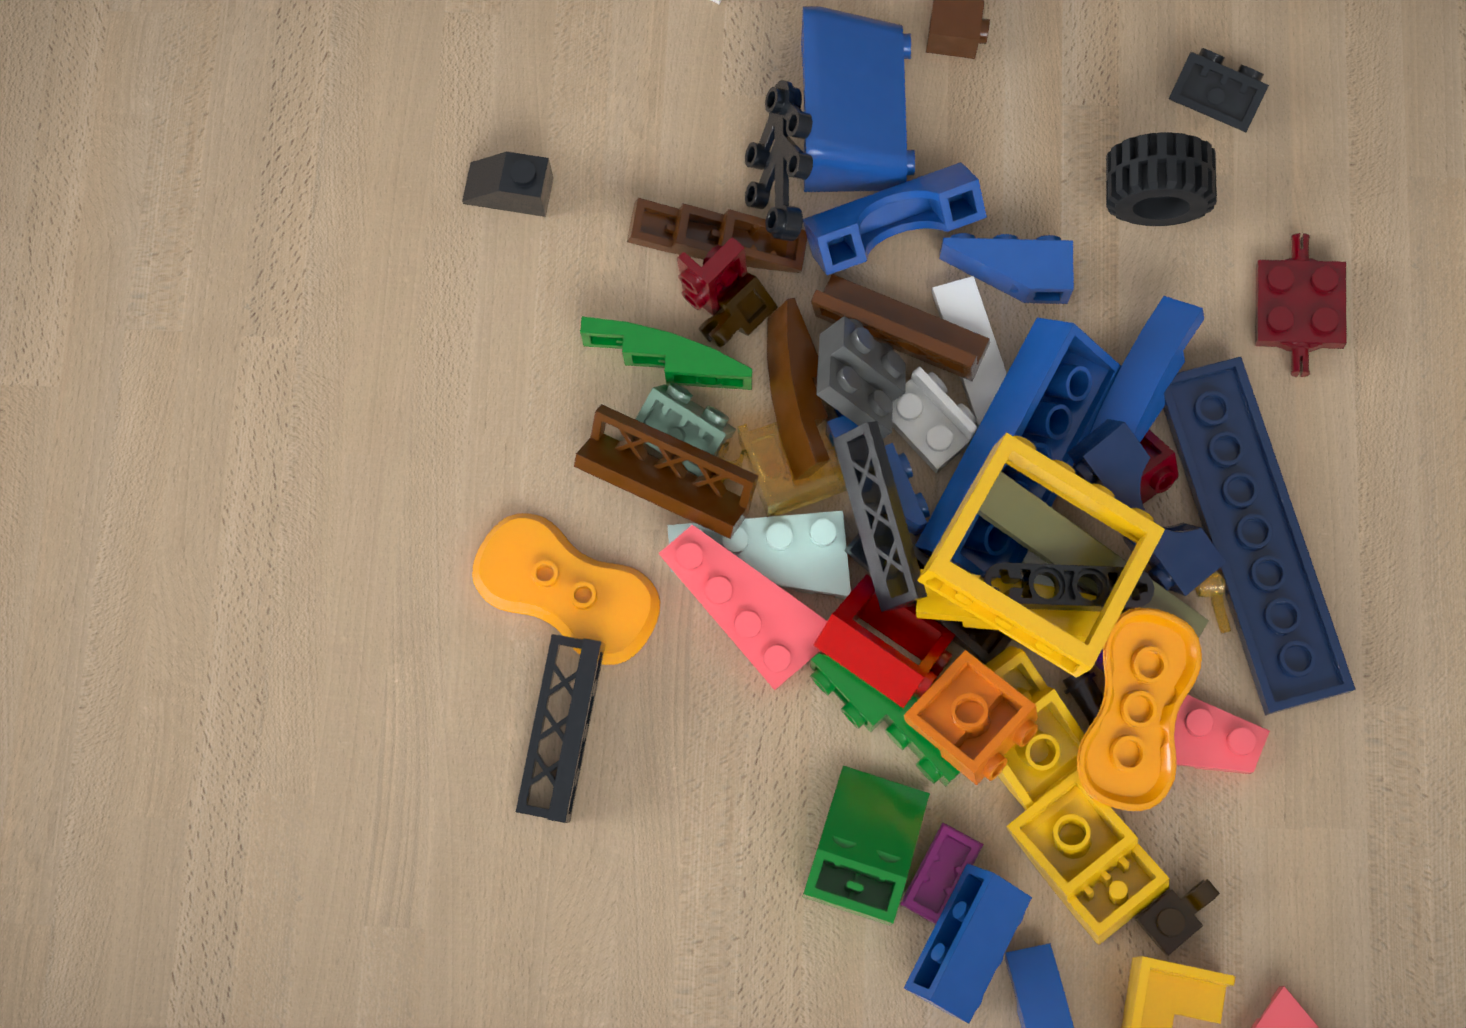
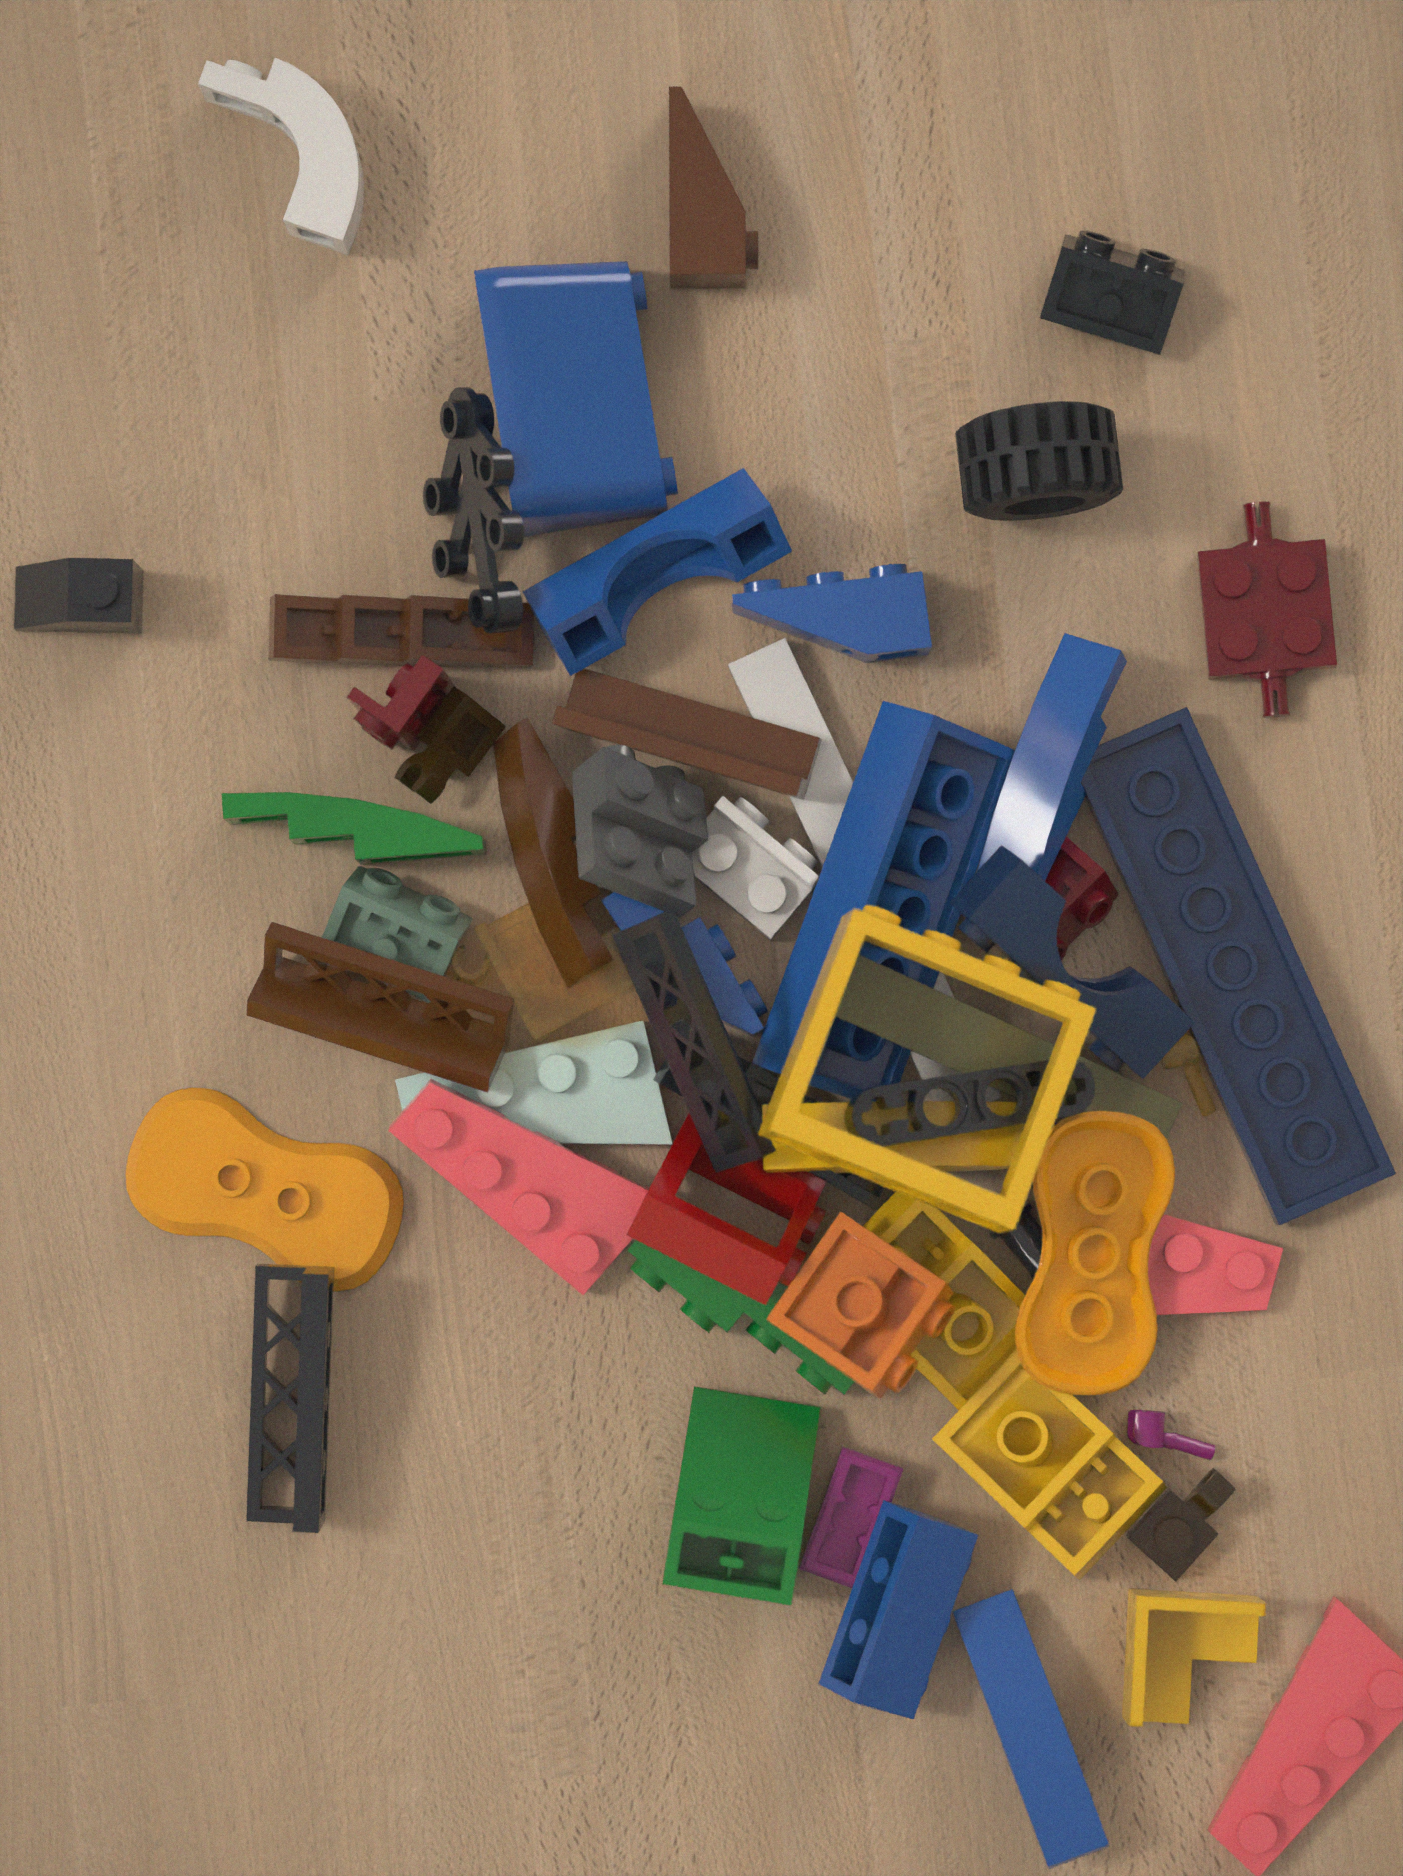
camera: 10 degrees left, 10 degrees up
none -> magenta hand [1127,1410,1215,1460]

